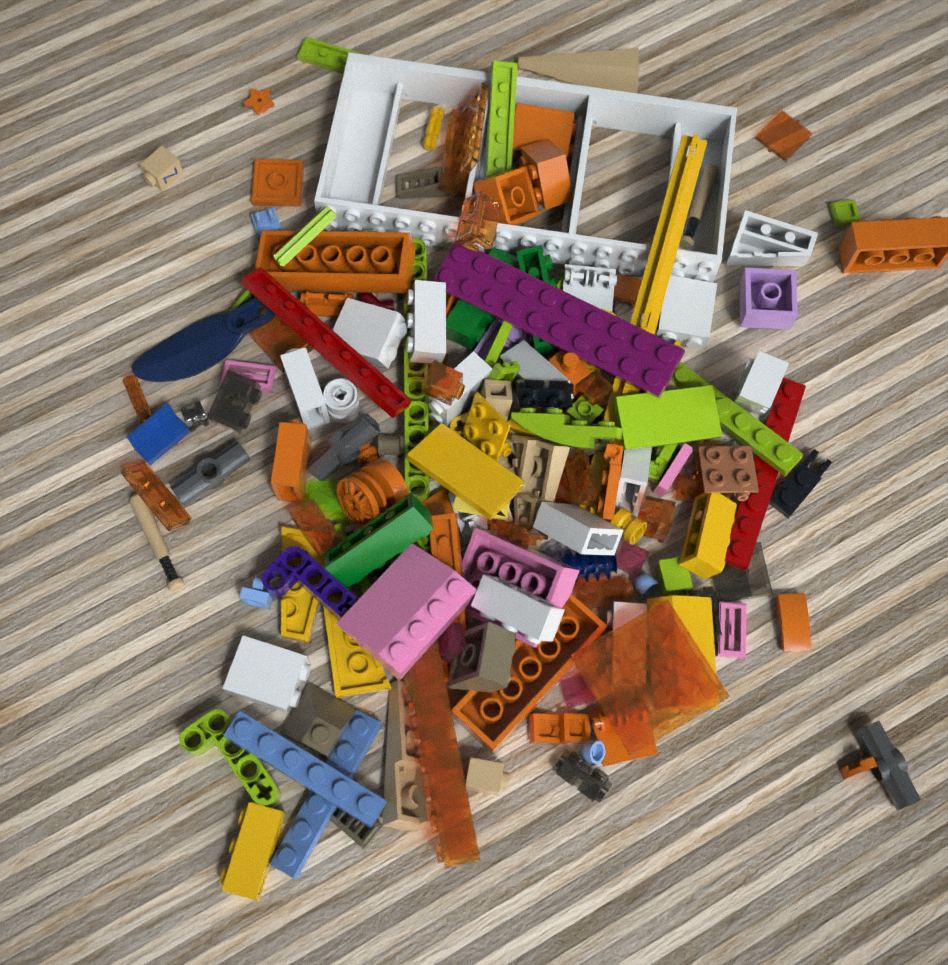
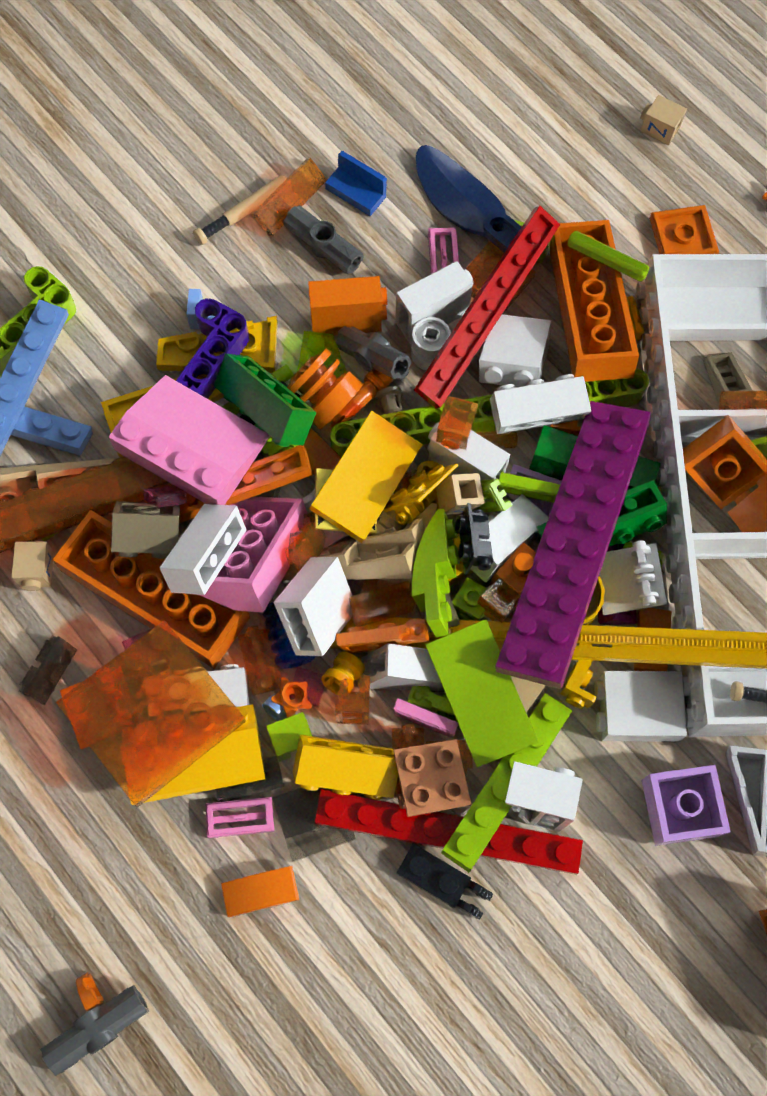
camera: 80 degrees right, 0 degrees up
clear orange axle [123,374,152,423] -> none
clear smoke wheel [180,401,210,433] -> none
clear smoke brick [206,370,262,434] -> none
white brick [222,636,311,714] -> none
light blue tile [251,208,282,240] -> none
dark tan slope [280,683,357,759] -> none
clear orange slope [289,498,342,557] -> none
orange hinge [301,291,354,317] -> none
dark red arm [359,292,395,311] -> none
clear orange hinge [455,191,501,252] -> none
orange slope [529,713,590,744] -> none
light blue hinge [580,740,605,764] -> none
none -> orange plate [271,677,312,718]

